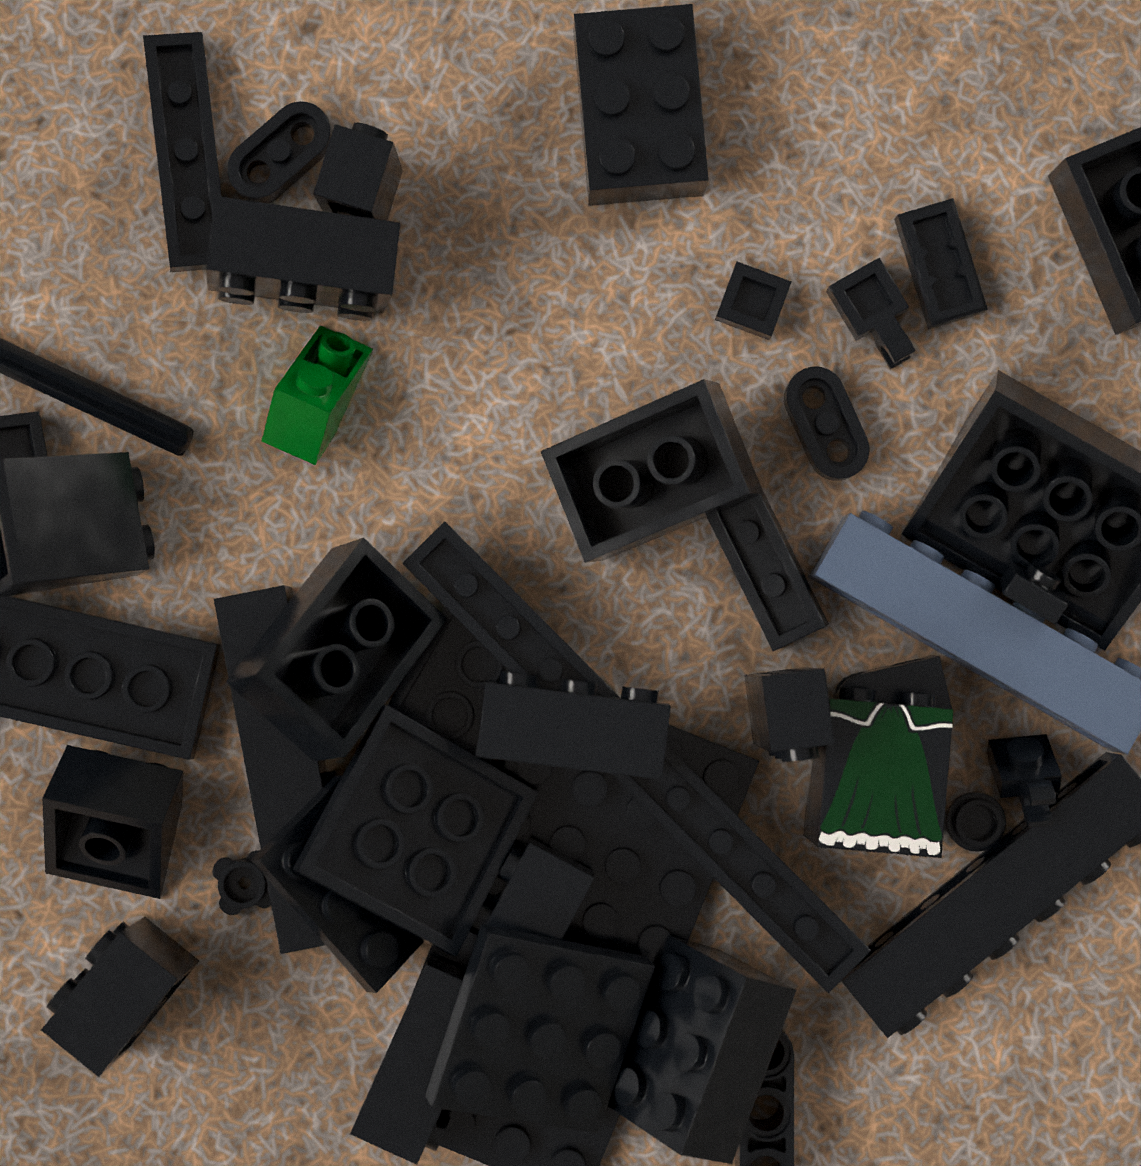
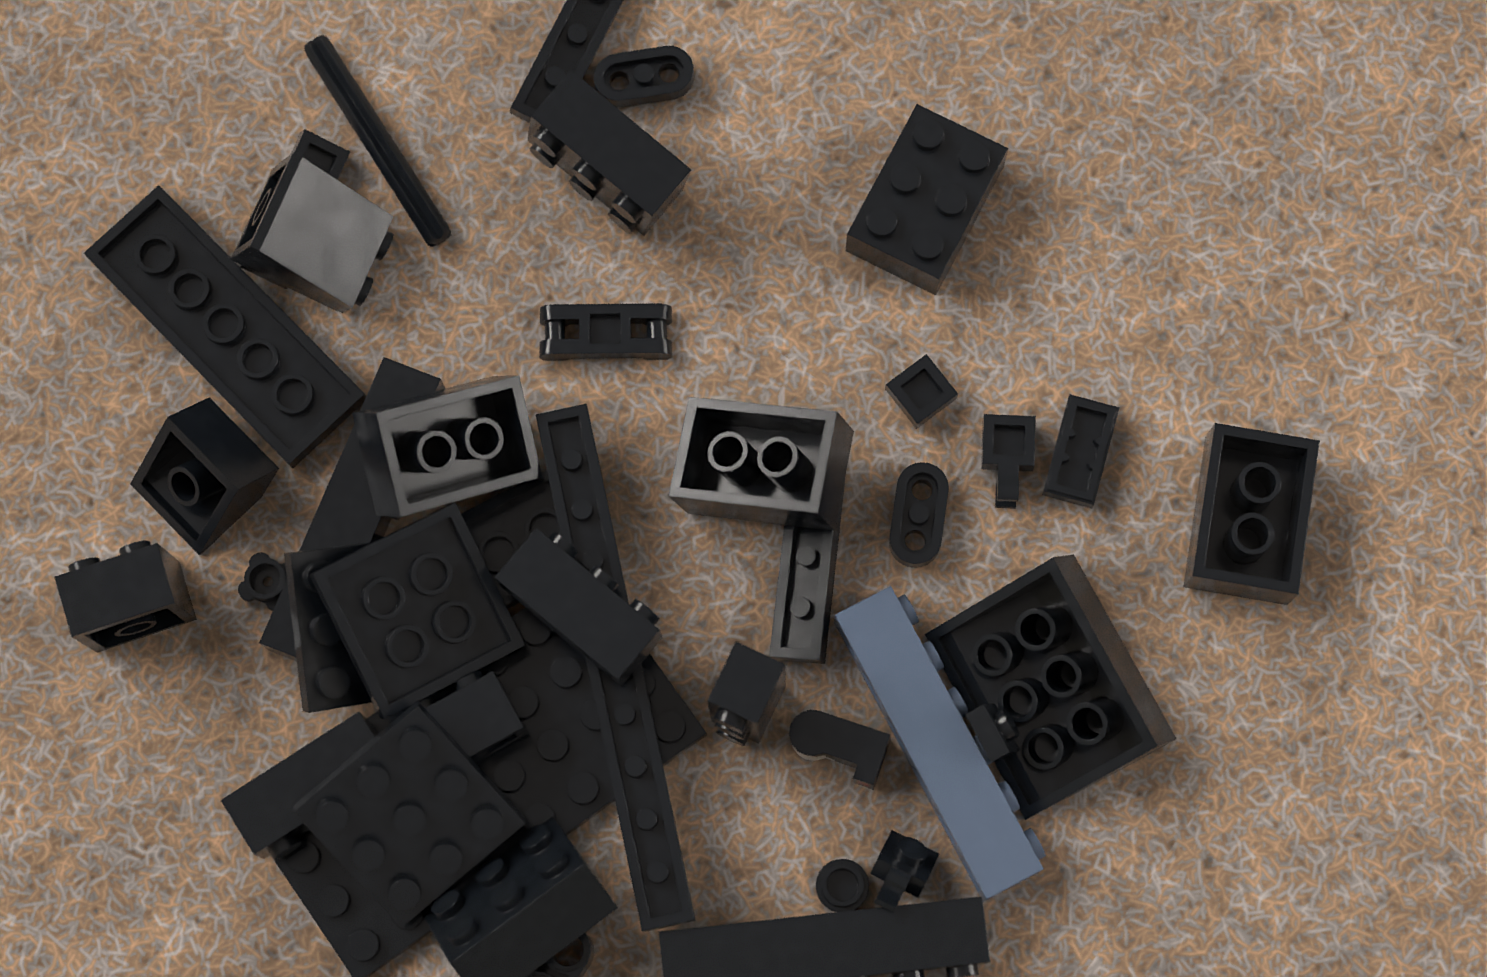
camera: 45 degrees right, 10 degrees down
green slope [261,325,373,465] -> none
black brick [313,122,403,221] -> none
slope [803,687,954,858] -> none
none -> black plate [539,303,672,361]

